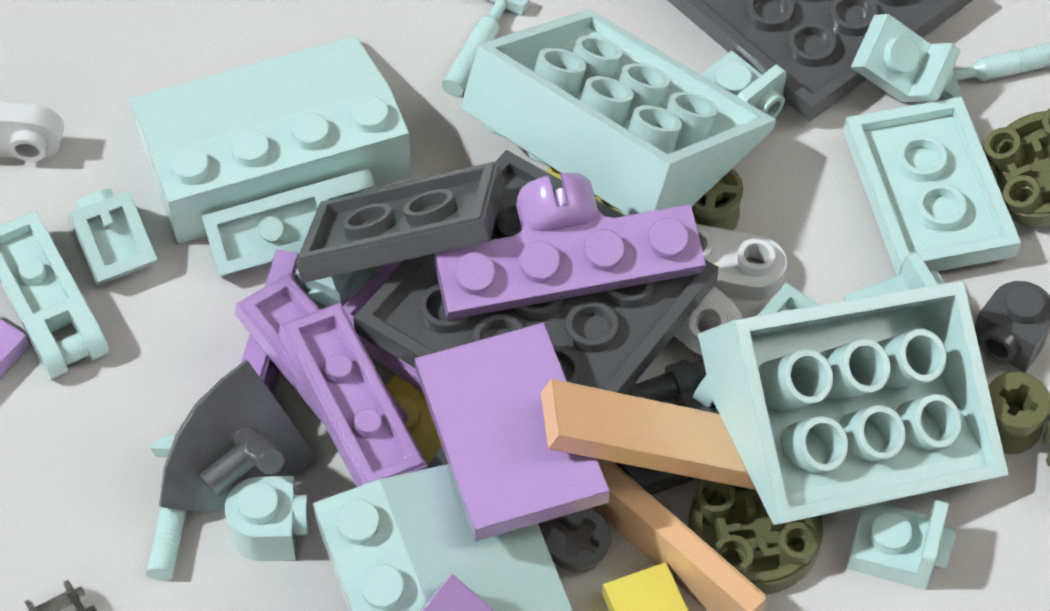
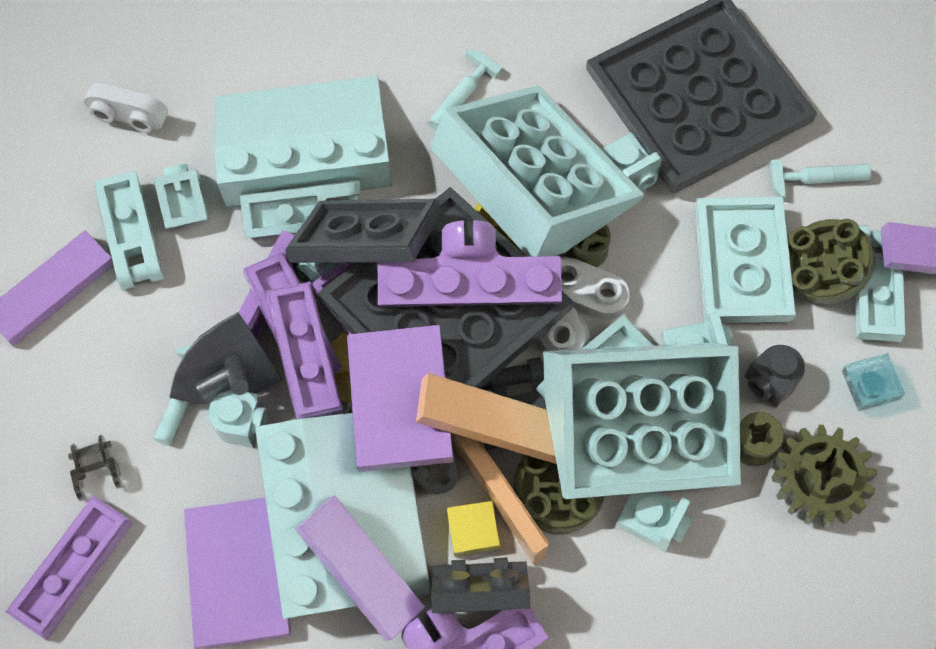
camera: 15 degrees right, 10 degrees up
light aqua bracket [851,14,960,103] -> none

